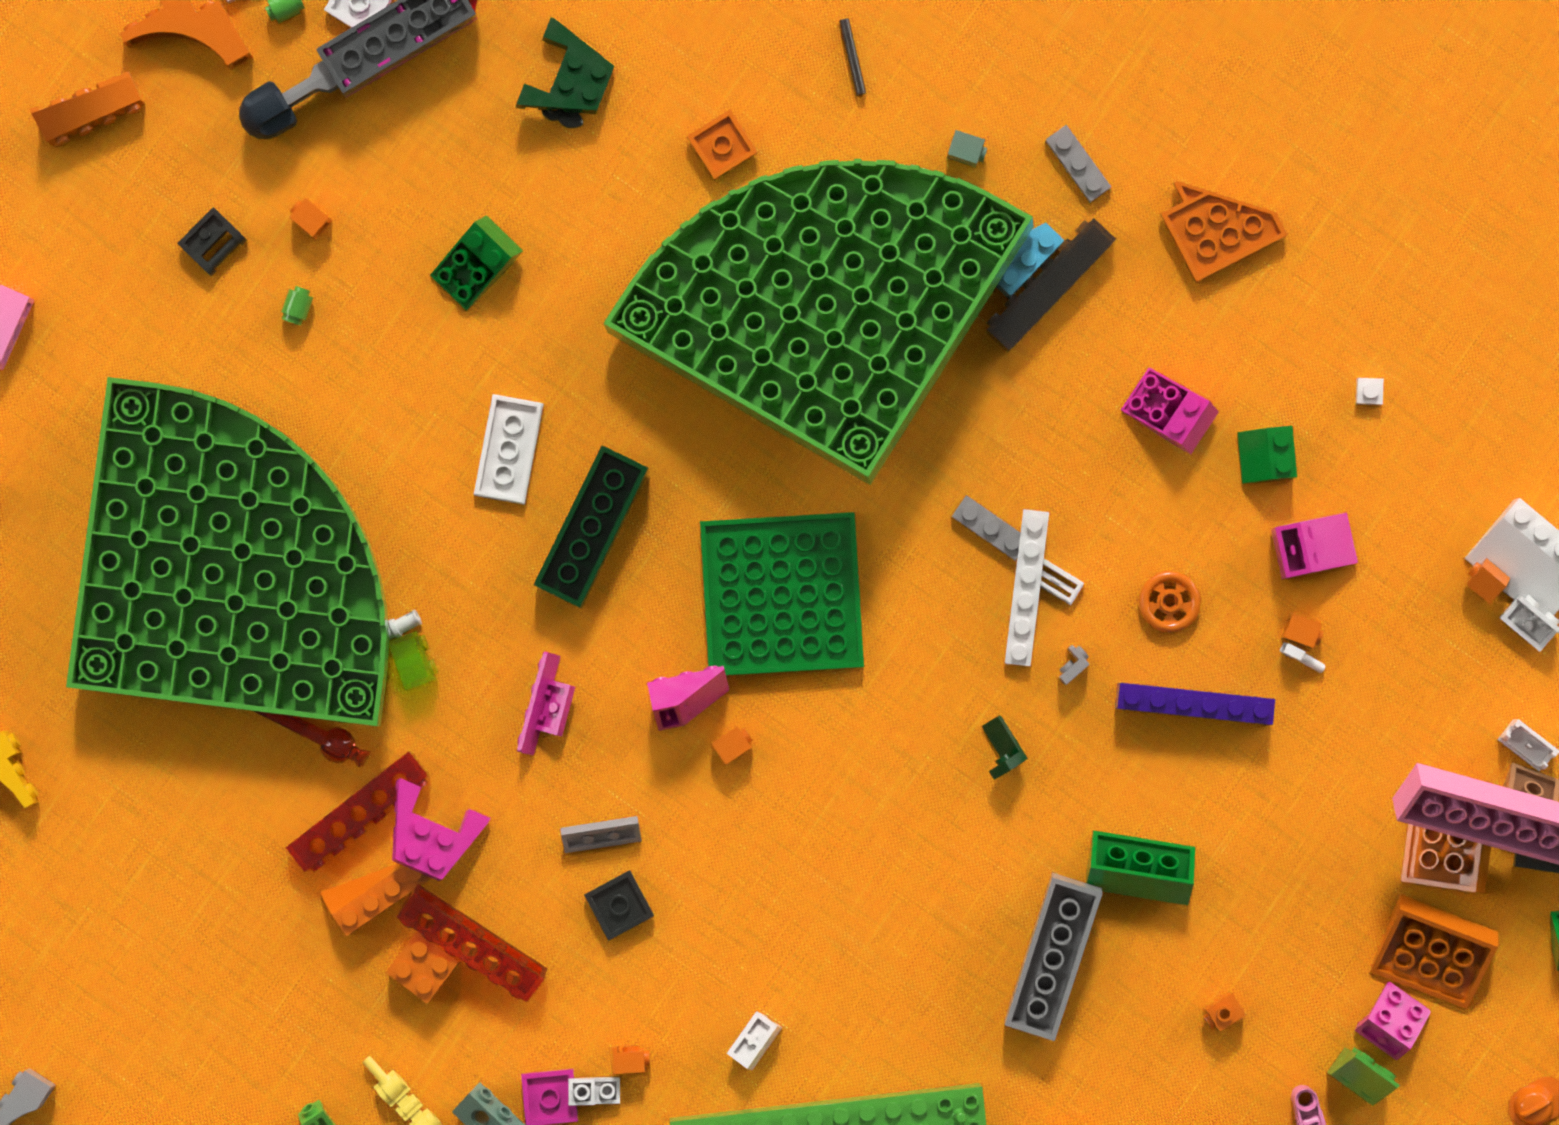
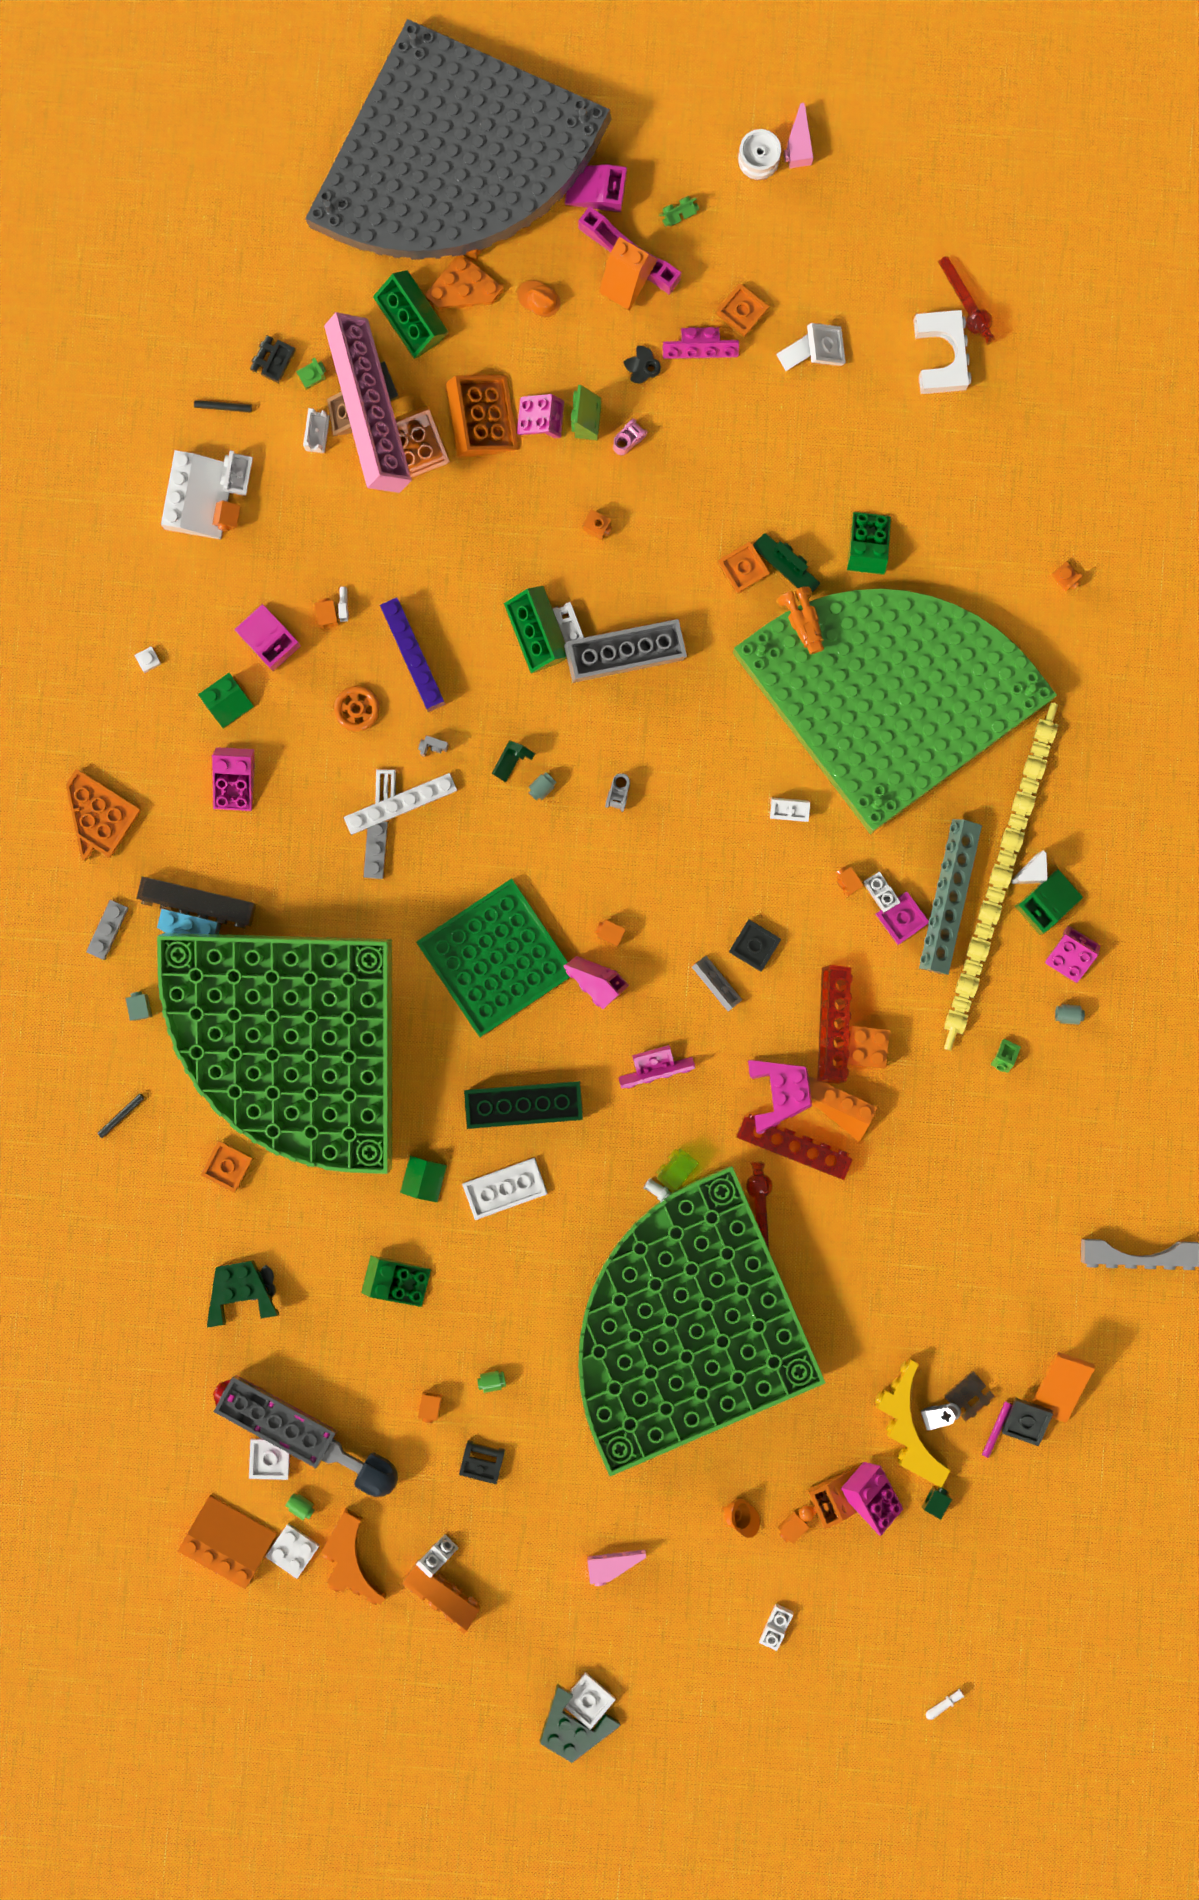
camera: 120 degrees left, 0 degrees up
none -> green slope [400,1155,447,1202]
none -> white slope [416,1535,459,1578]
none -> sand green brick [528,772,557,801]
none -> white plate [552,602,584,643]
none -> light grey piece [605,773,630,812]

